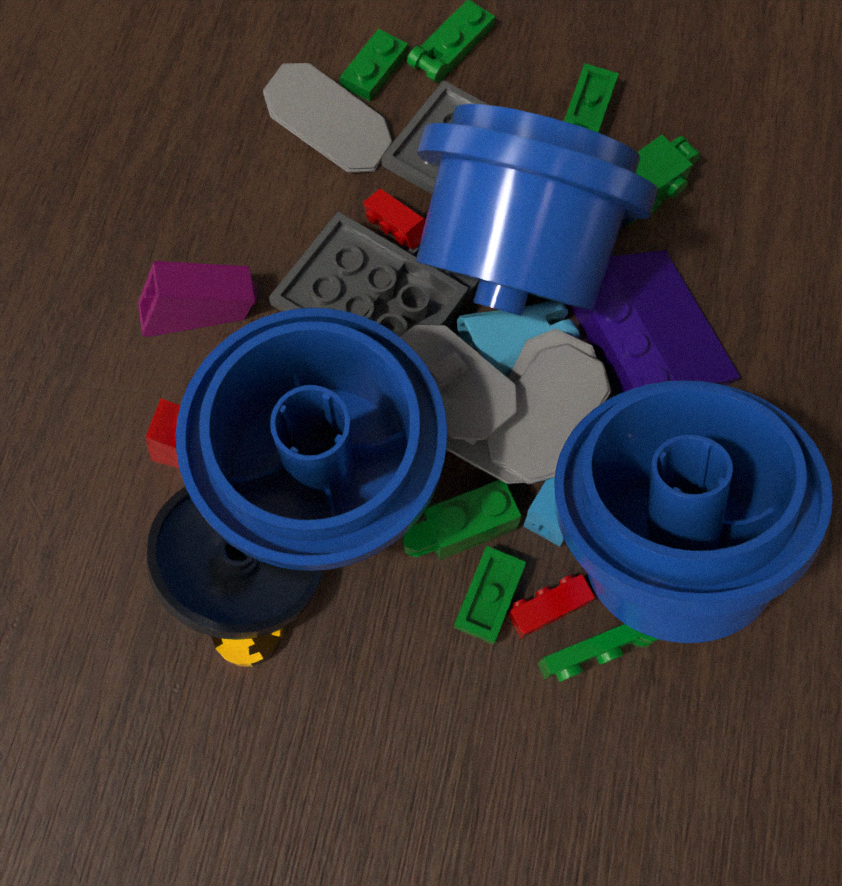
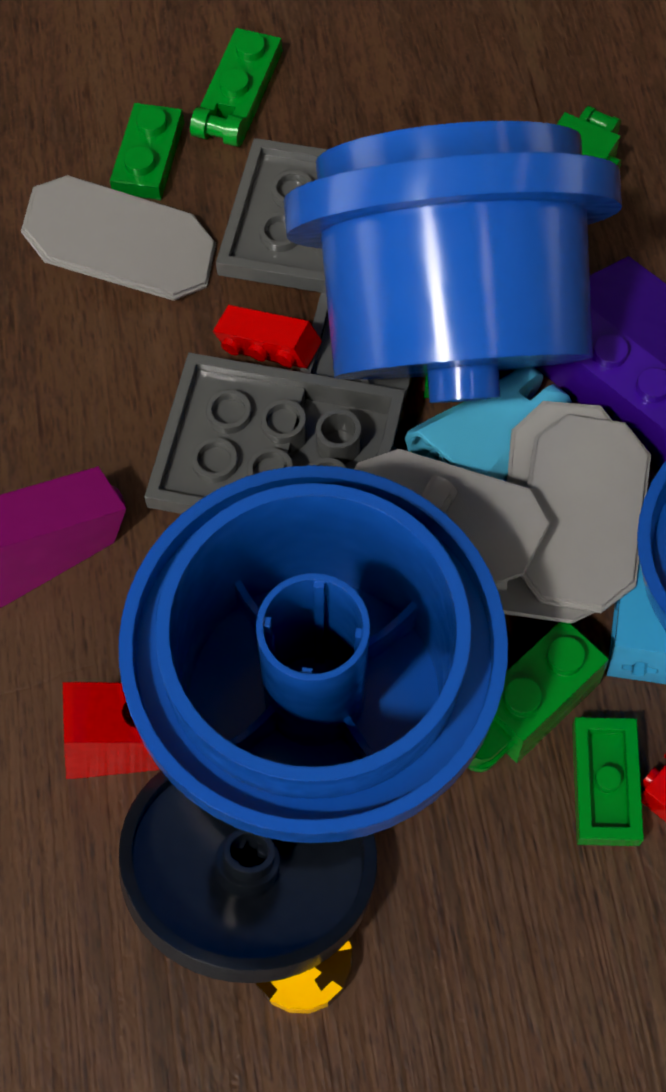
camera: 15 degrees left, 5 degrees down
green plate [564,63,619,133] -> none

